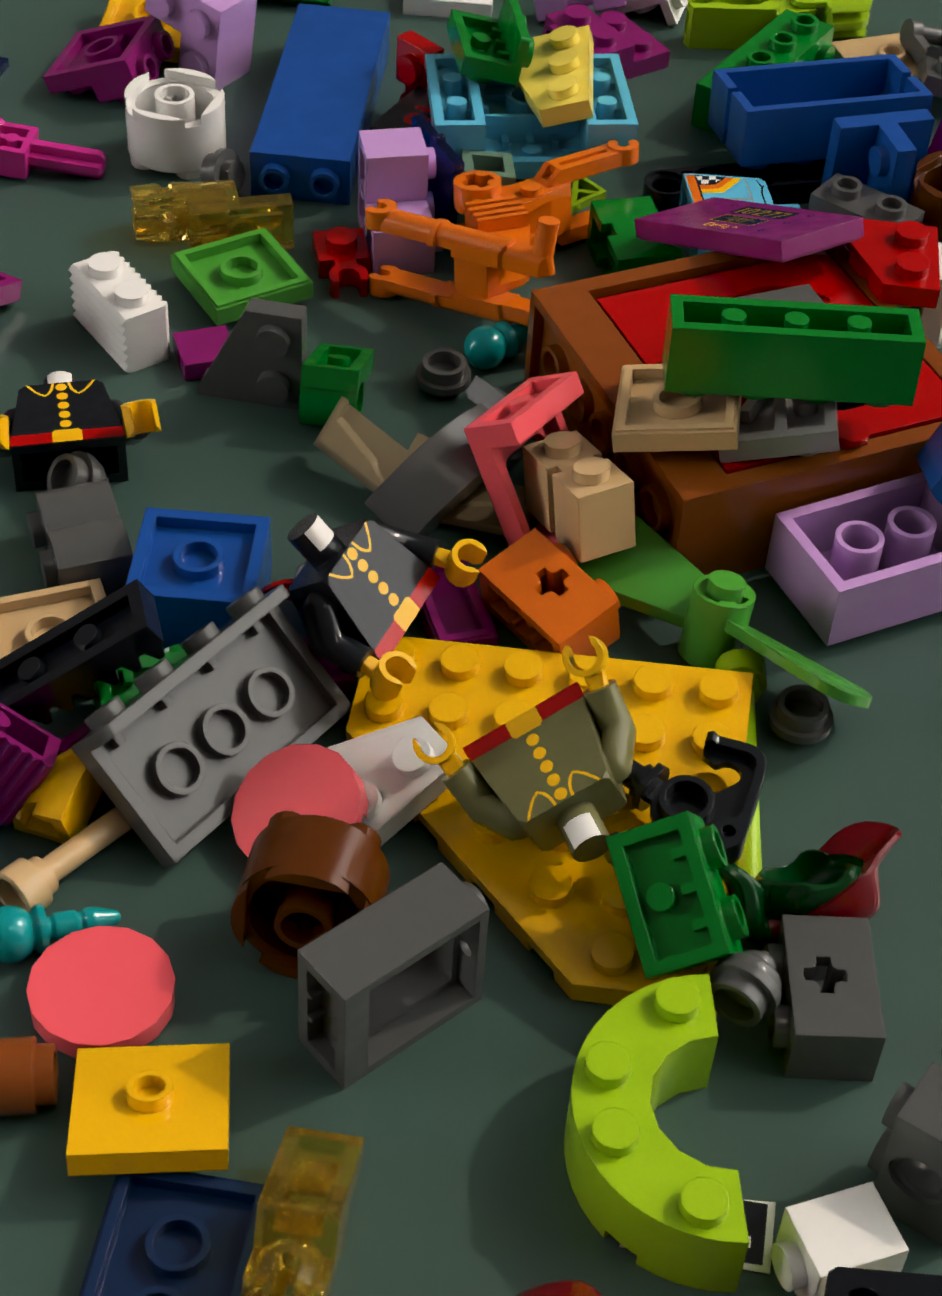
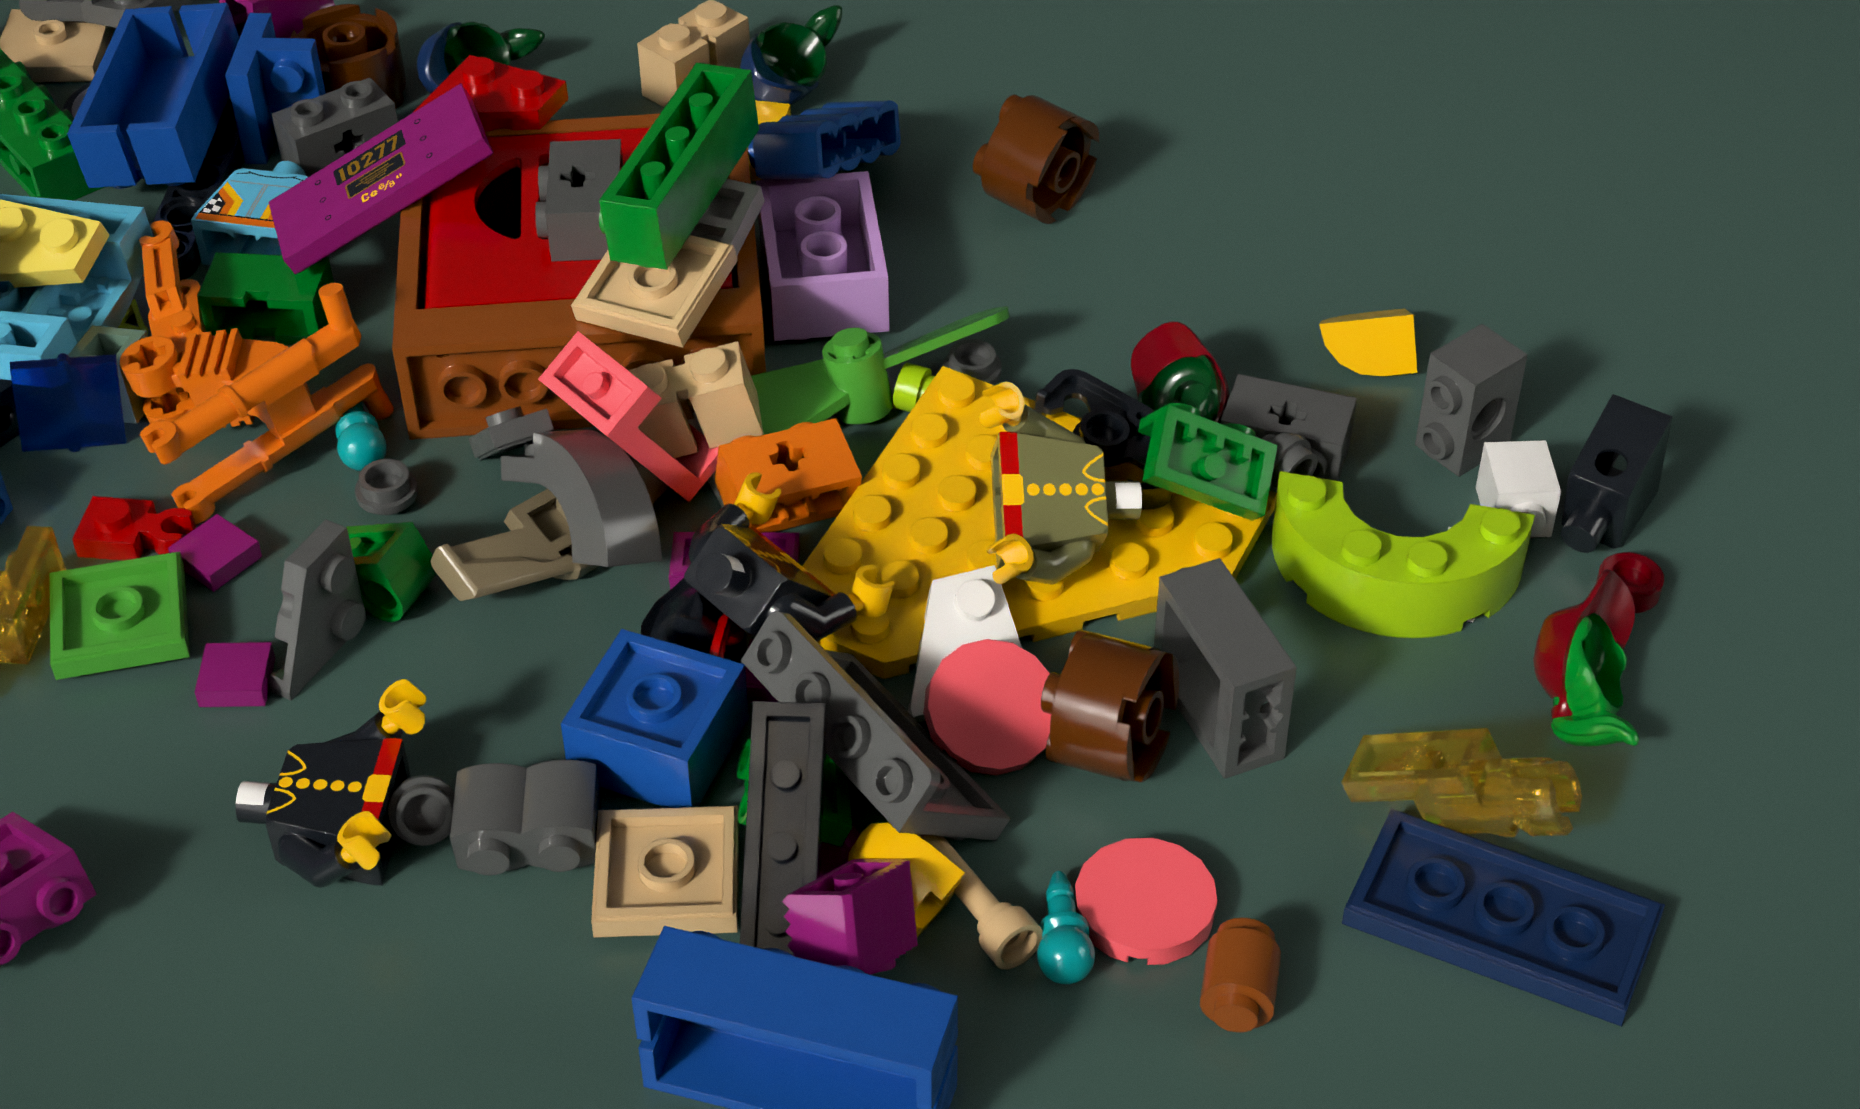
camera: 70 degrees left, 0 degrees up
yellow plate [66,1043,231,1176] -> none
white brick [68,251,171,374] -> none
lavender brick [358,127,443,275] -> none
none -> magenta tile [168,514,262,592]

